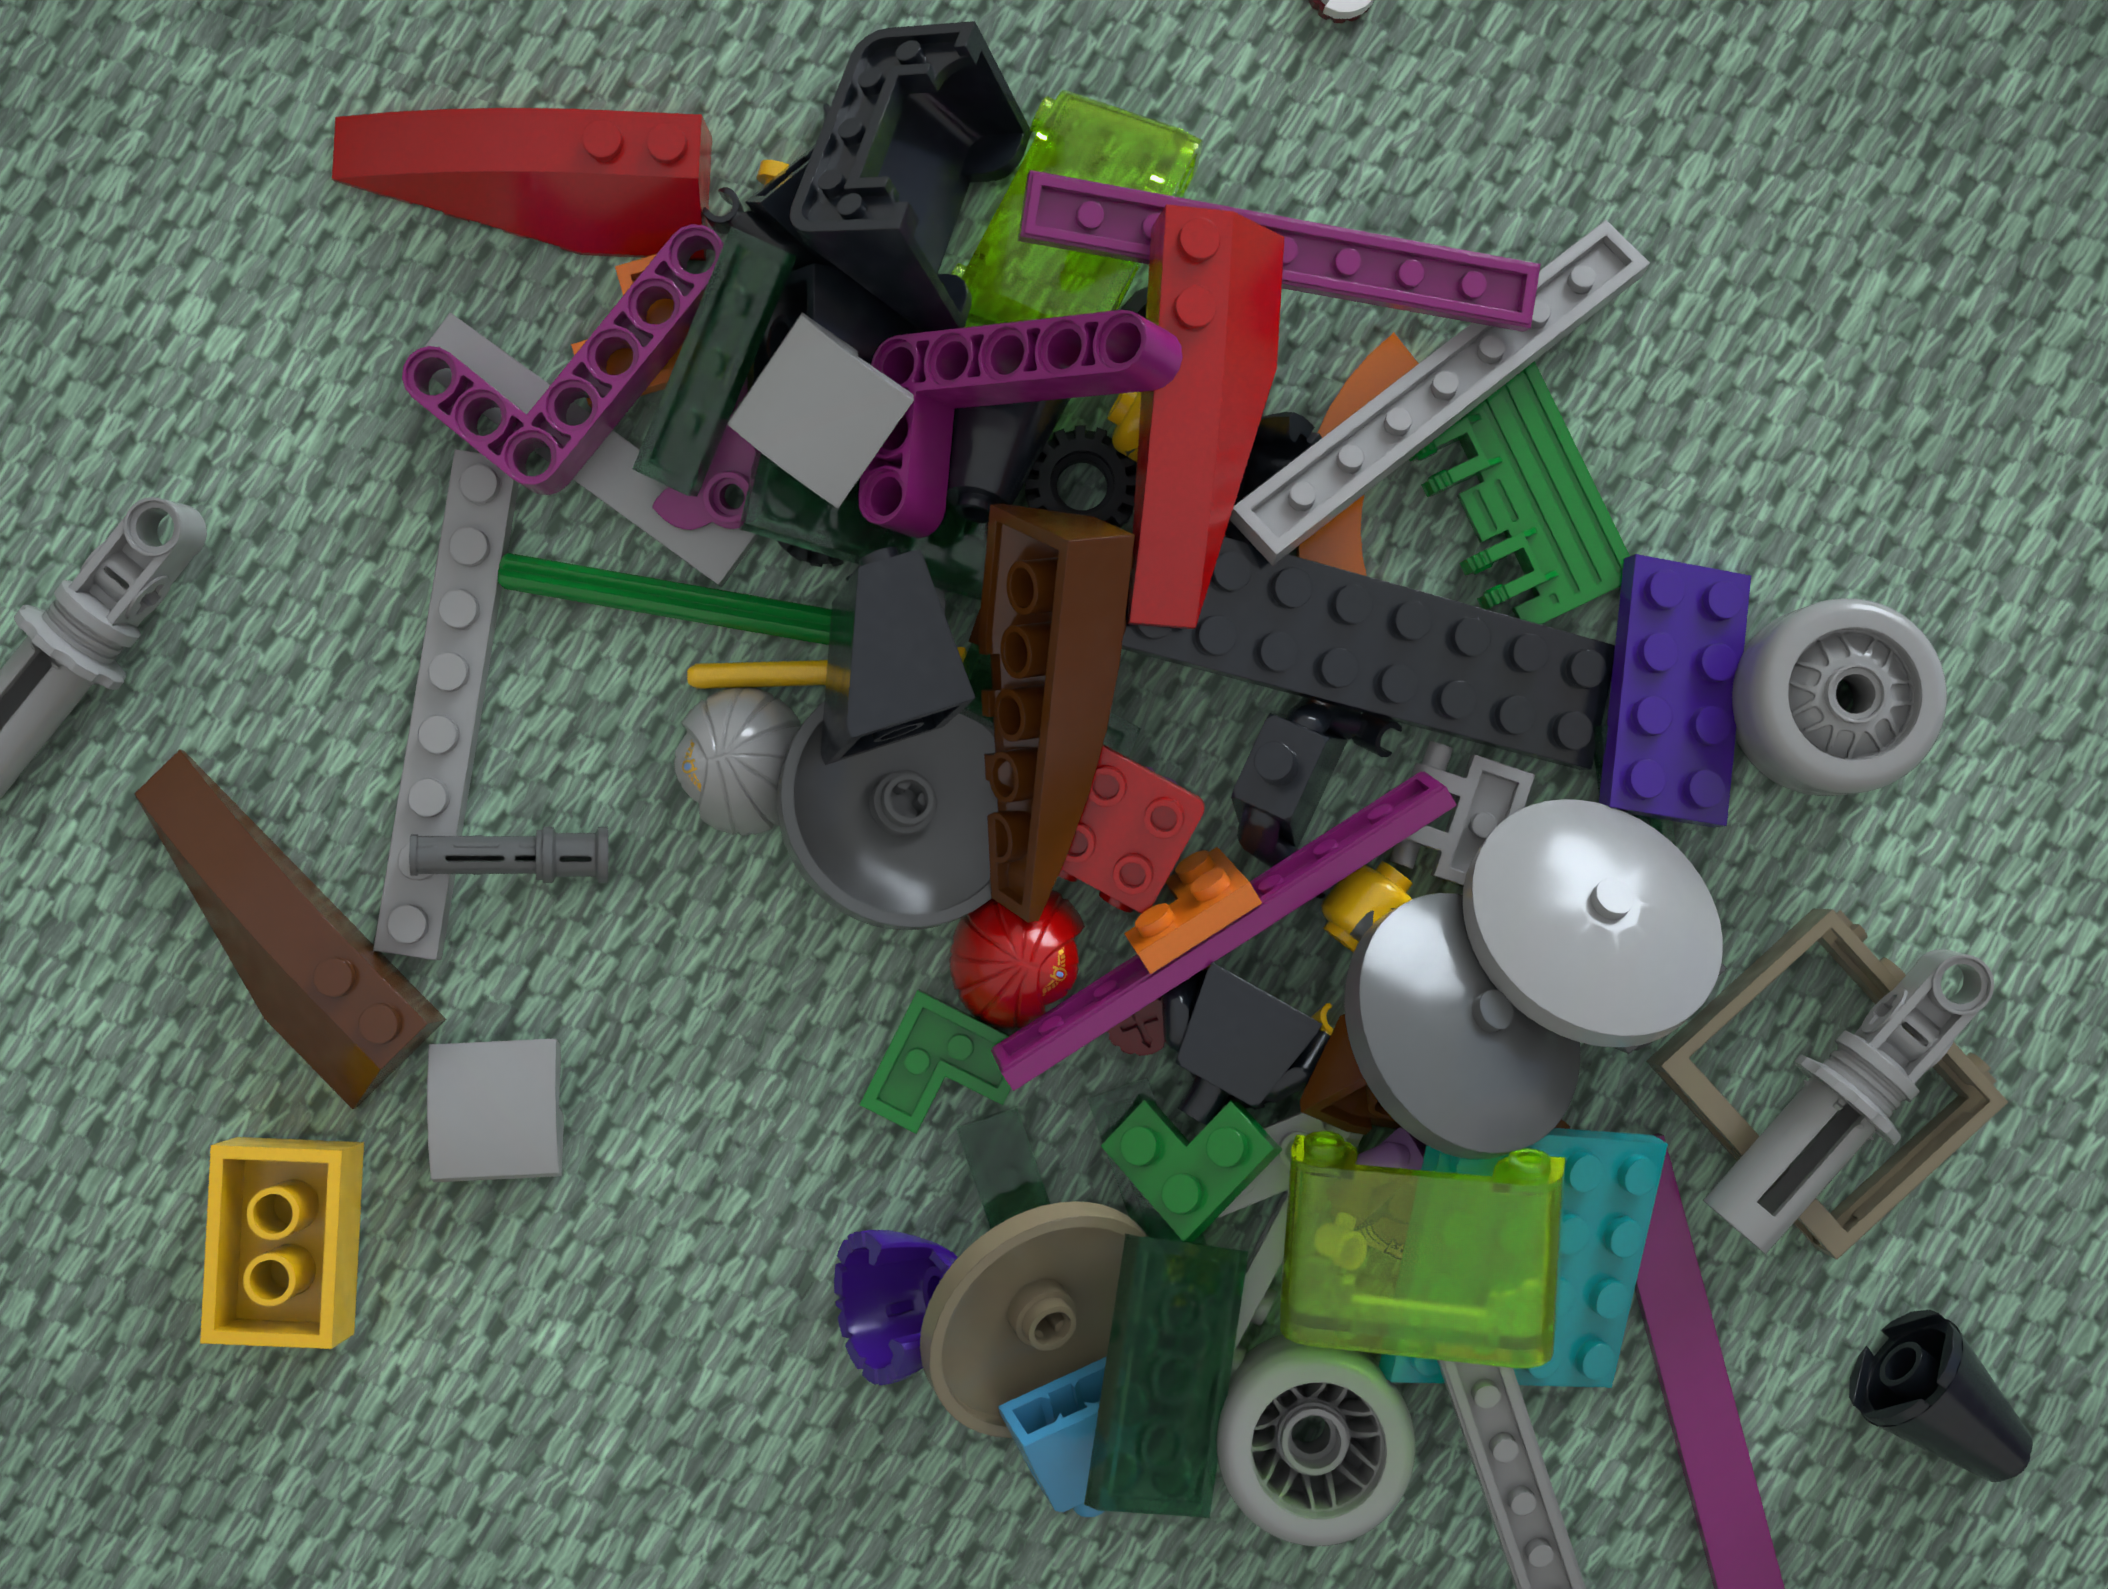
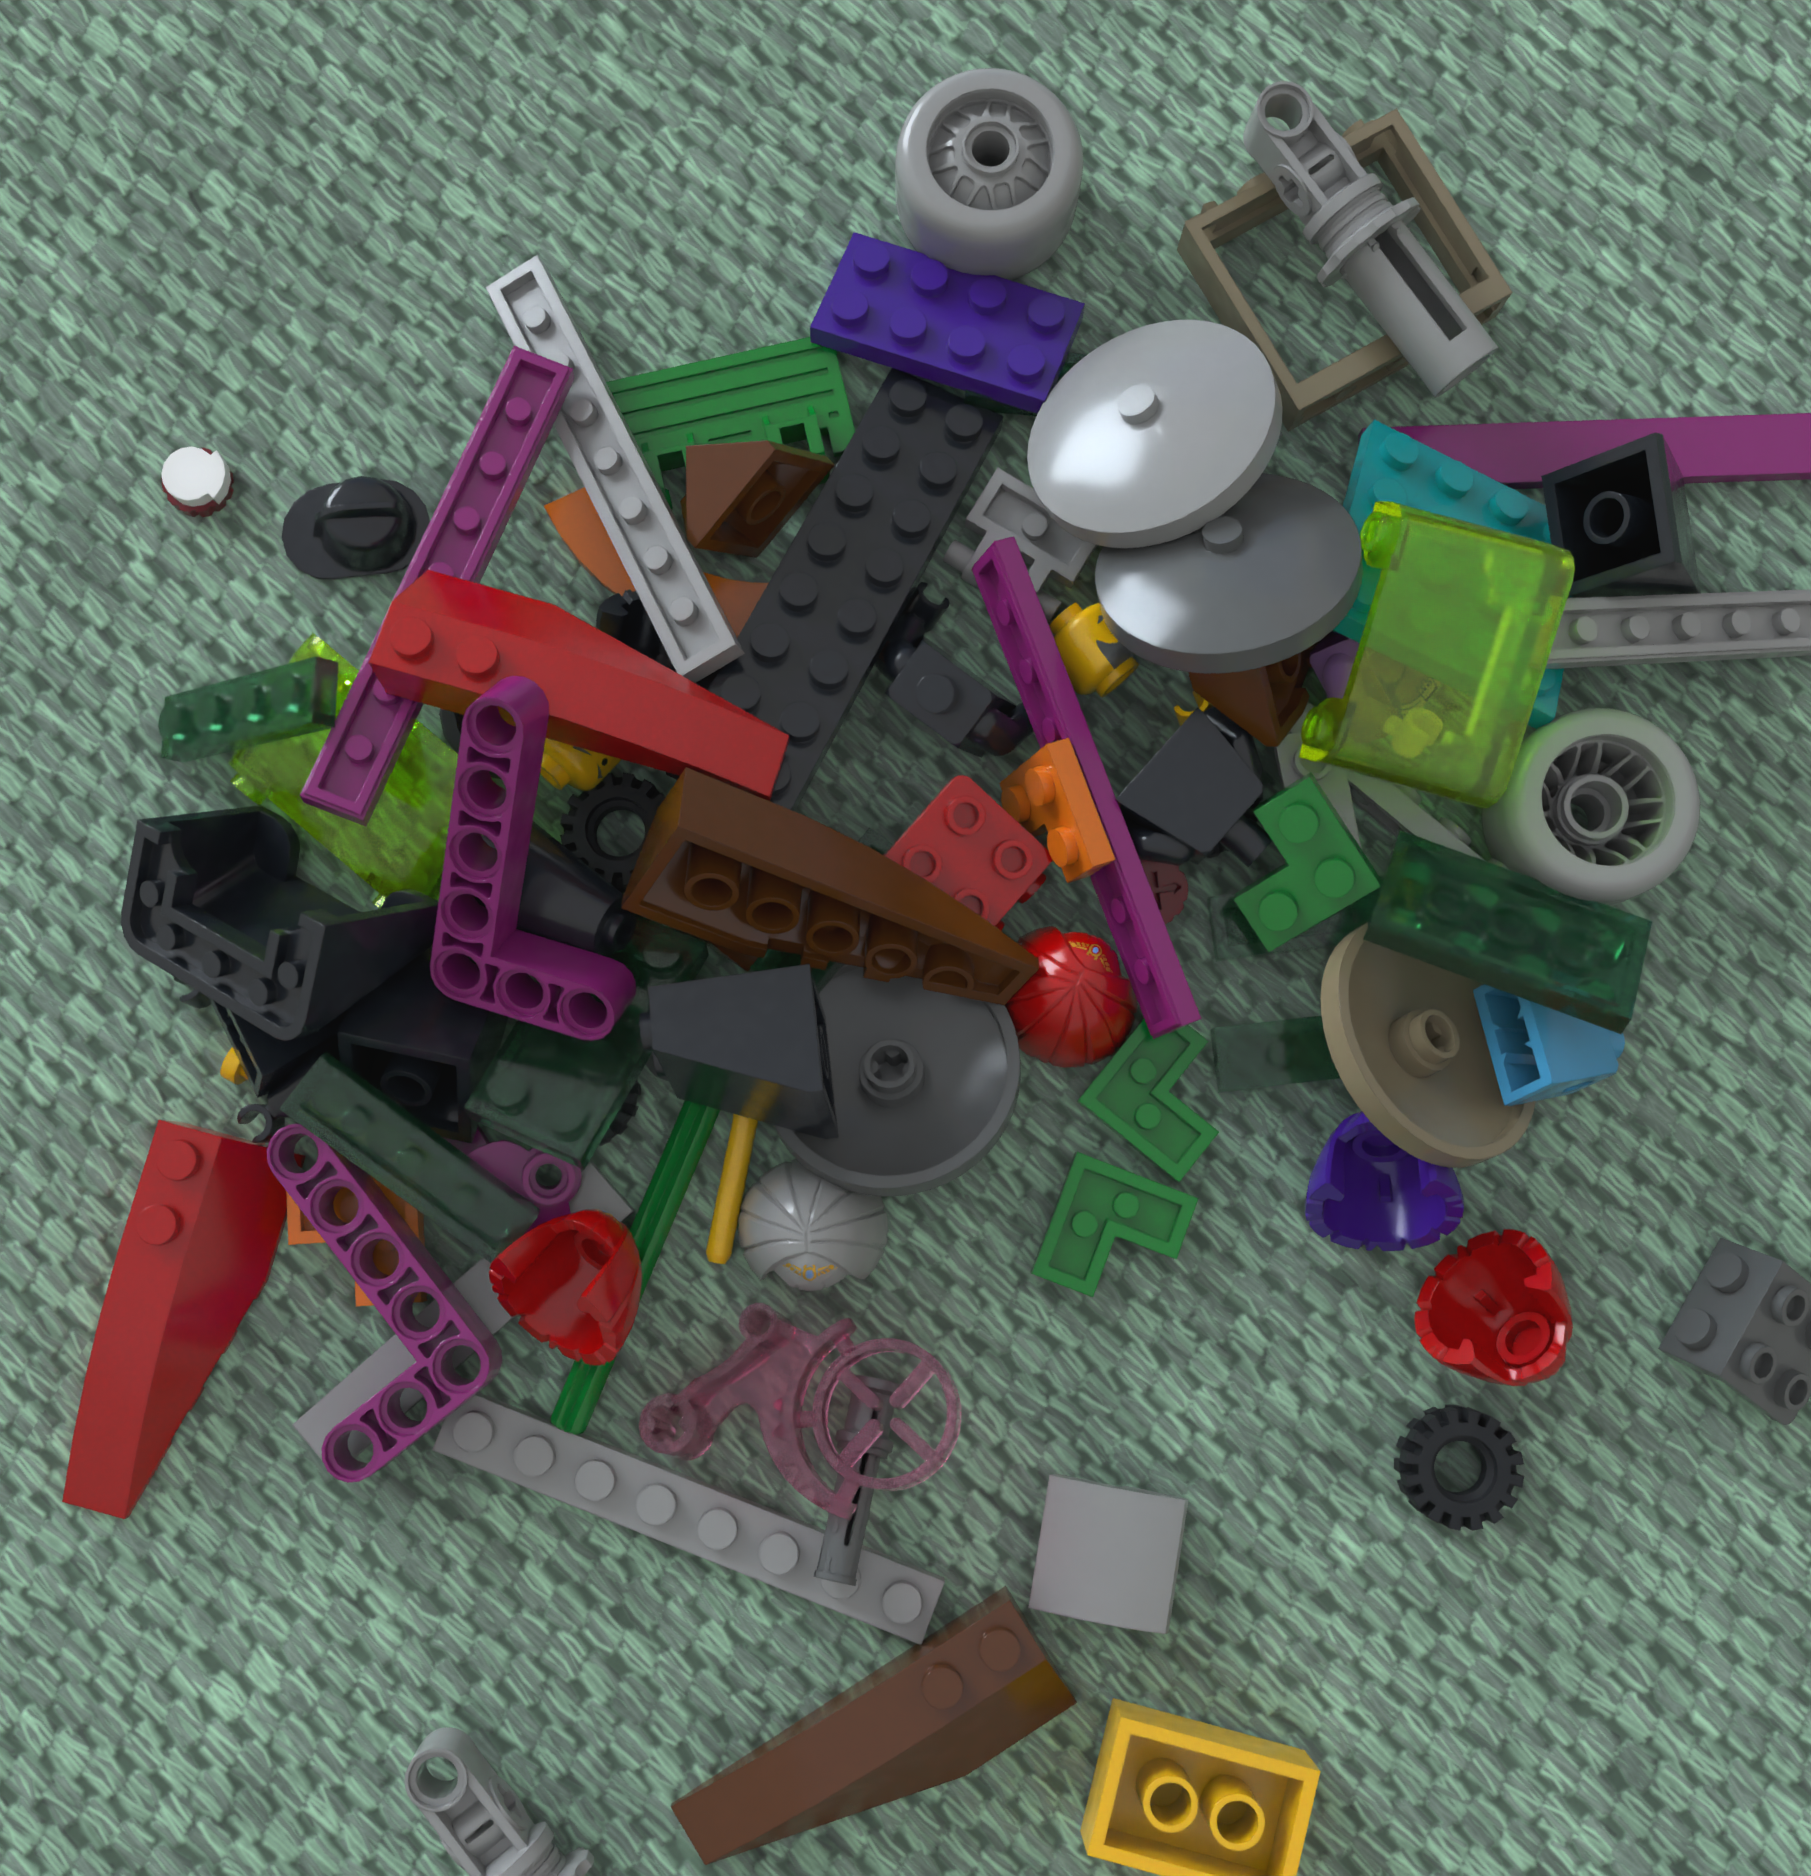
camera: 80 degrees left, 5 degrees down
light grey slope [728,313,914,508] -> none
black cone [1849,1310,2033,1482] -> none
none -> clear green plate [158,656,338,762]
none -> black piece [282,476,430,580]
none -> red hair [489,1209,642,1366]
none -> clear pink piece [639,1303,961,1520]
none -> reddish brown slope [680,440,834,558]
none -> green plate [1030,1152,1199,1297]
none -> black tyre [1394,1405,1524,1531]
none -> red hair [1414,1229,1573,1386]
none -> black slope [1541,432,1701,599]

